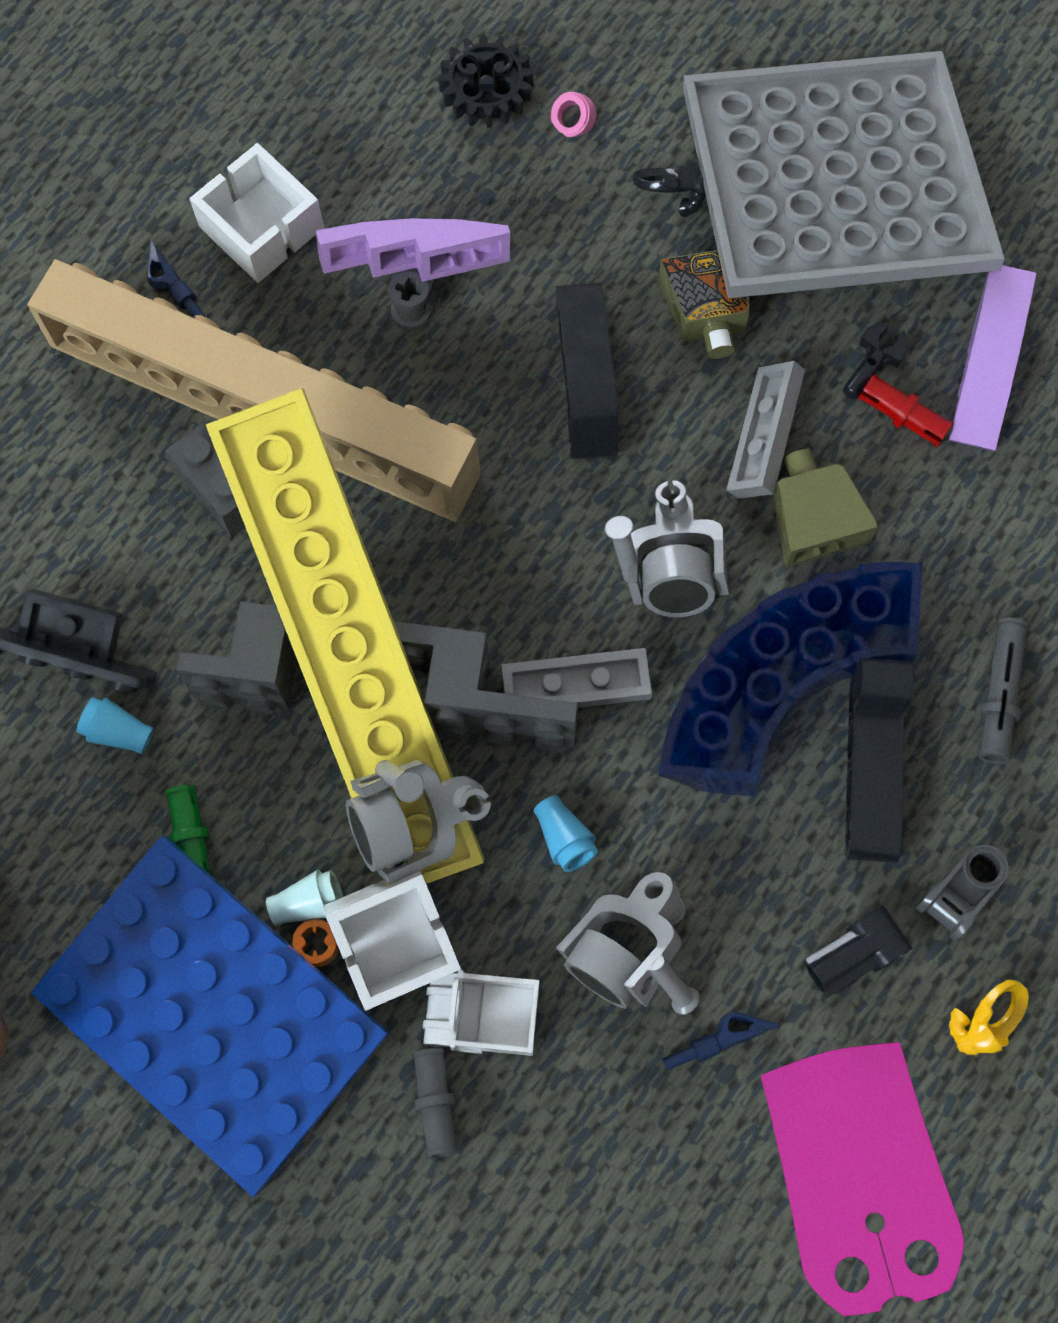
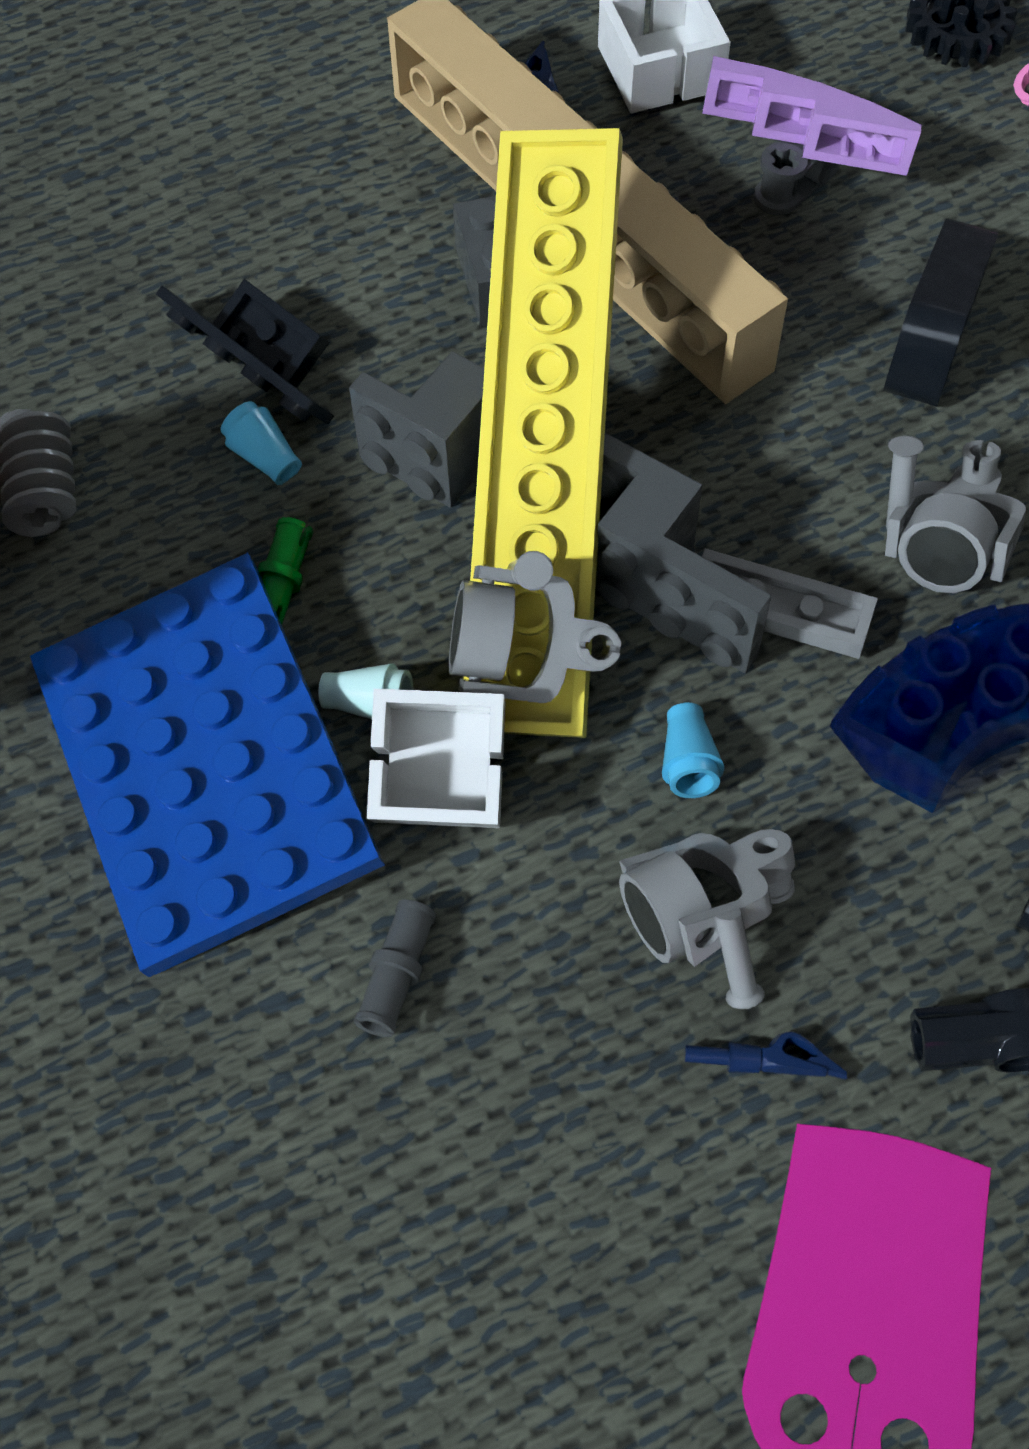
camera: 25 degrees right, 10 degrees down
orange bush [292,919,339,967] -> none
white piece [422,970,540,1056] -> none

